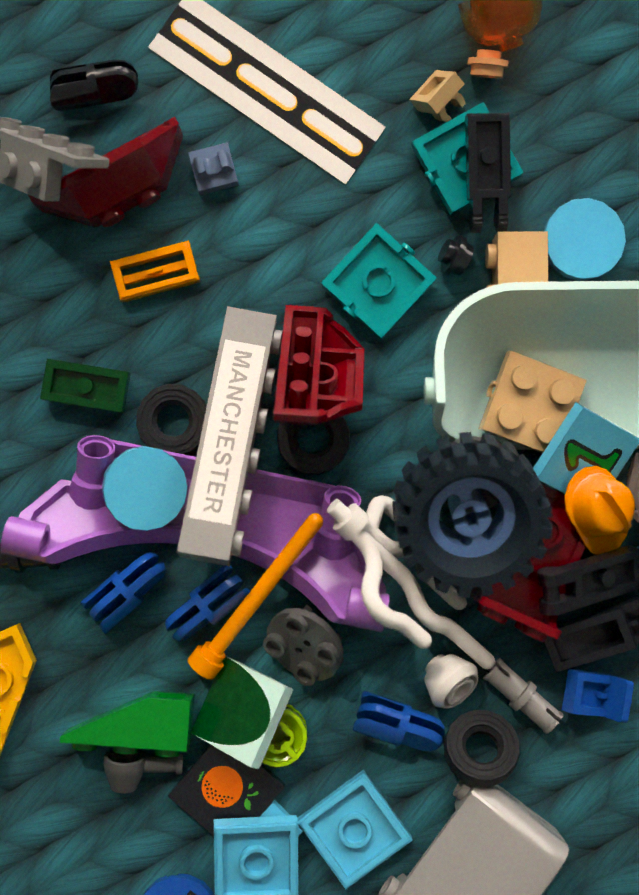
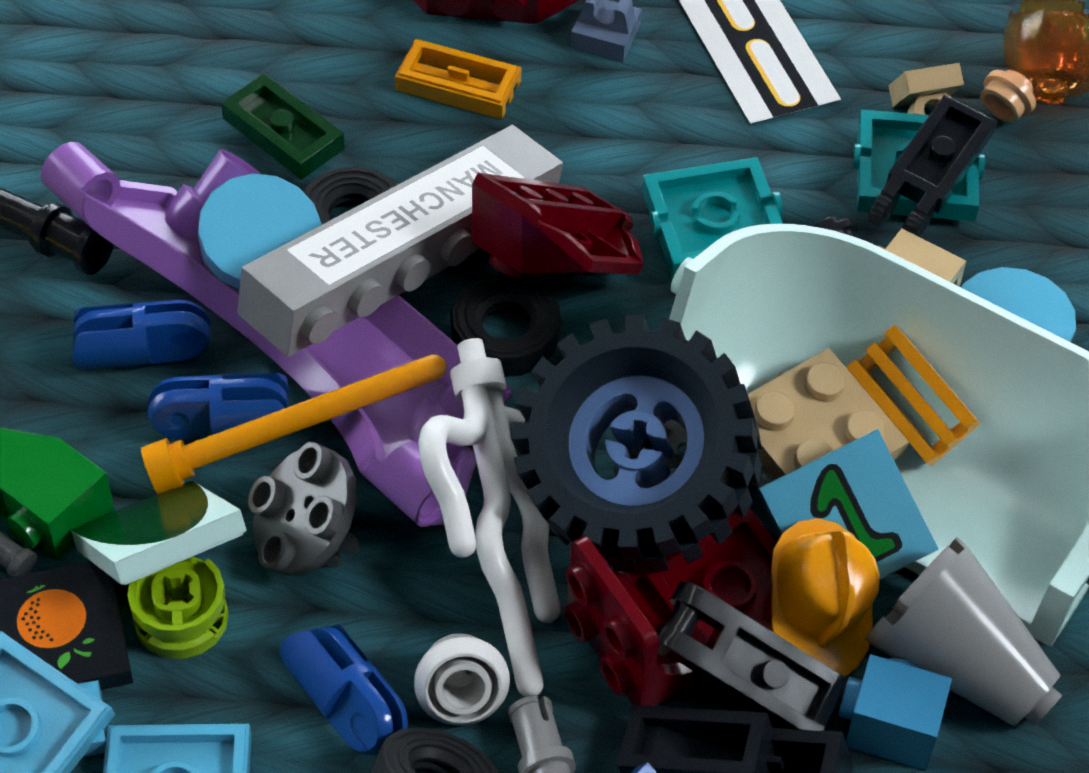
camera: 35 degrees right, 35 degrees down
none -> light orange tile [846,325,981,466]

